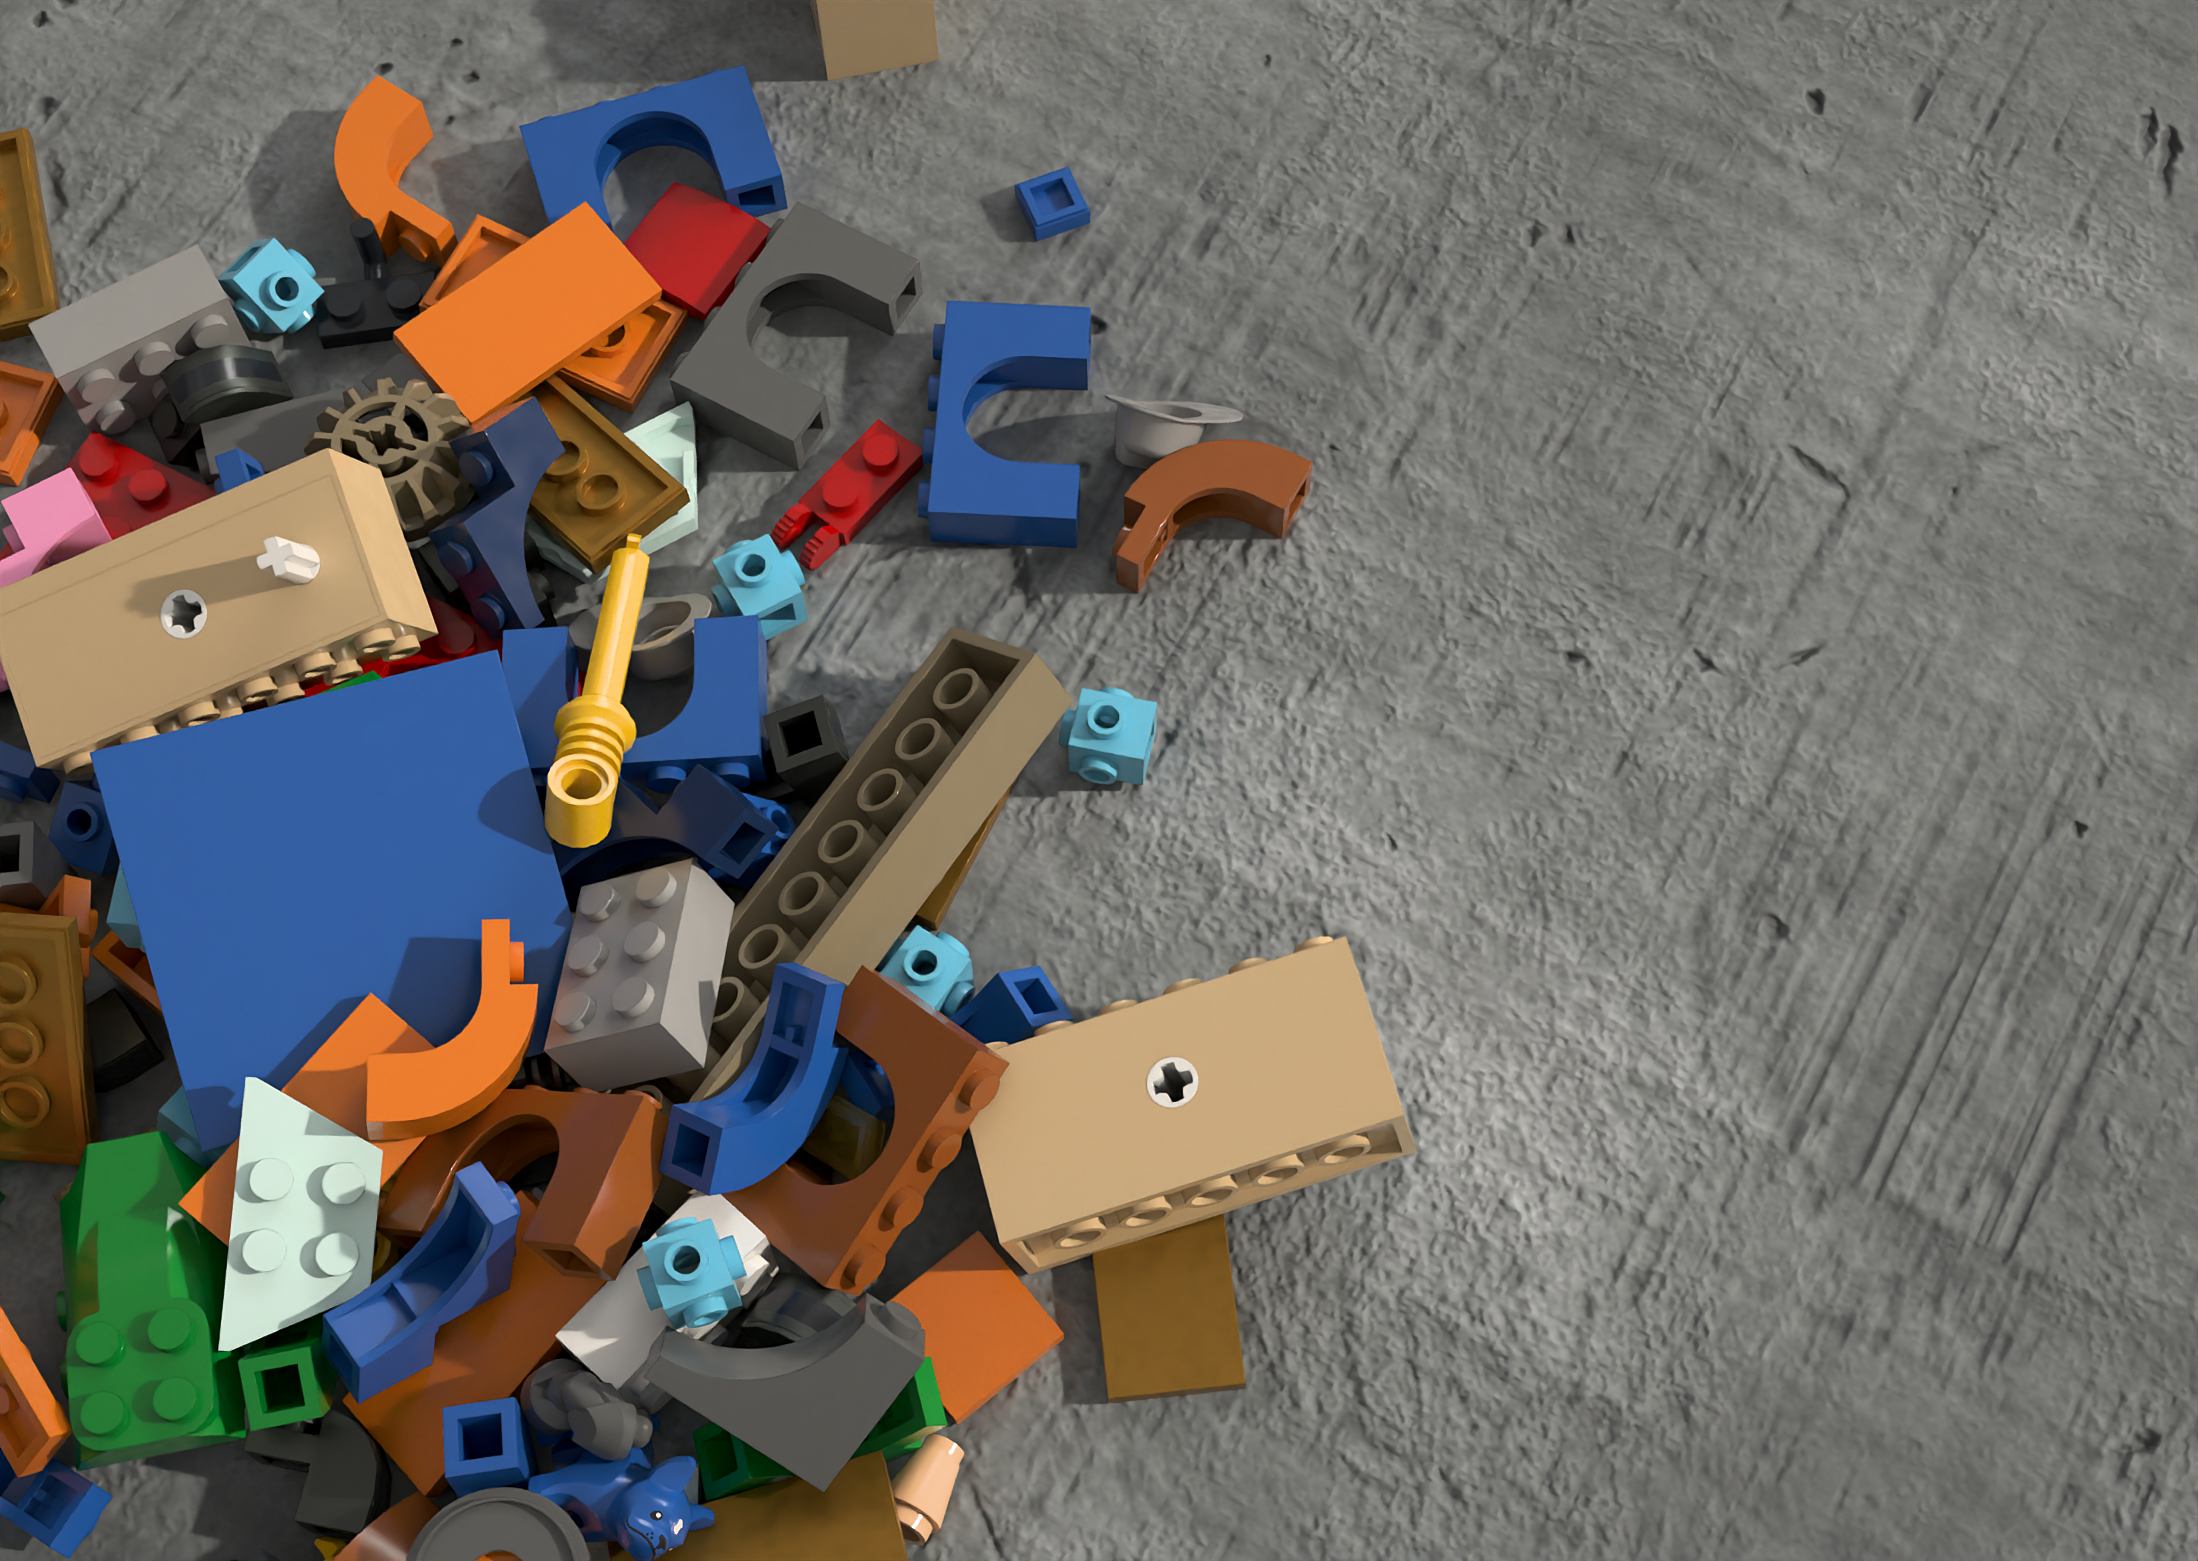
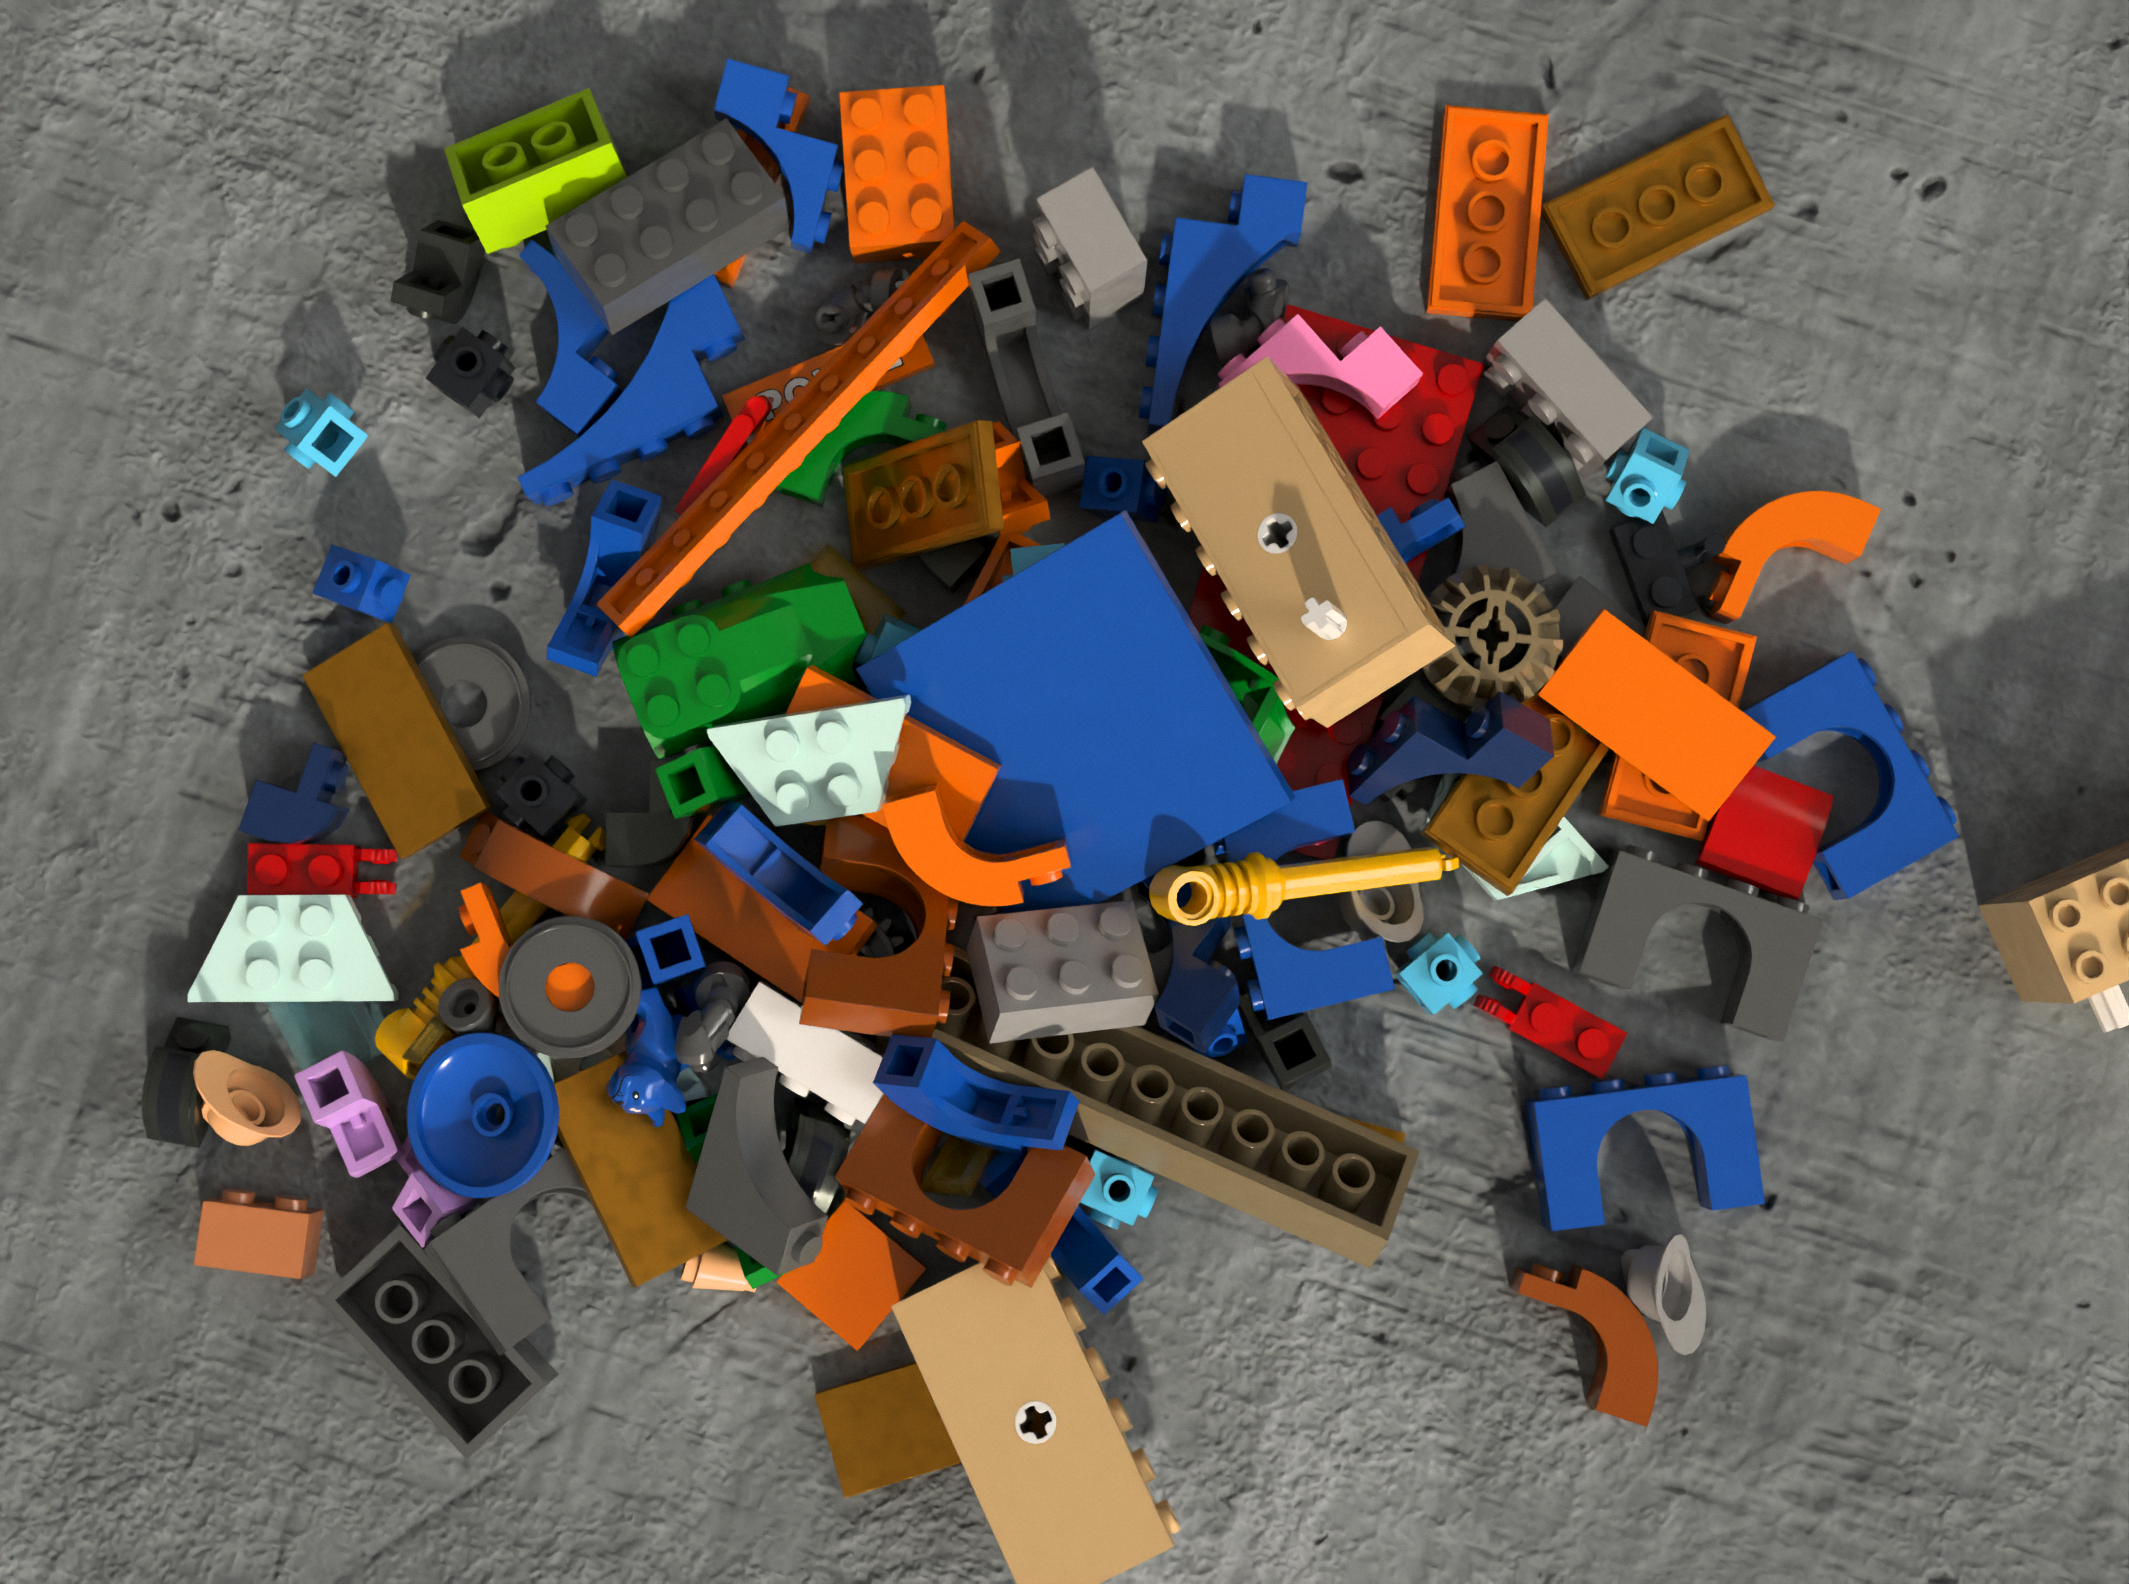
camera: 80 degrees right, 20 degrees up
medium azure brick [637,1217,747,1330] -> none
blue tile [1014,167,1090,242] -> none
medium azure brick [1059,687,1157,785] -> none

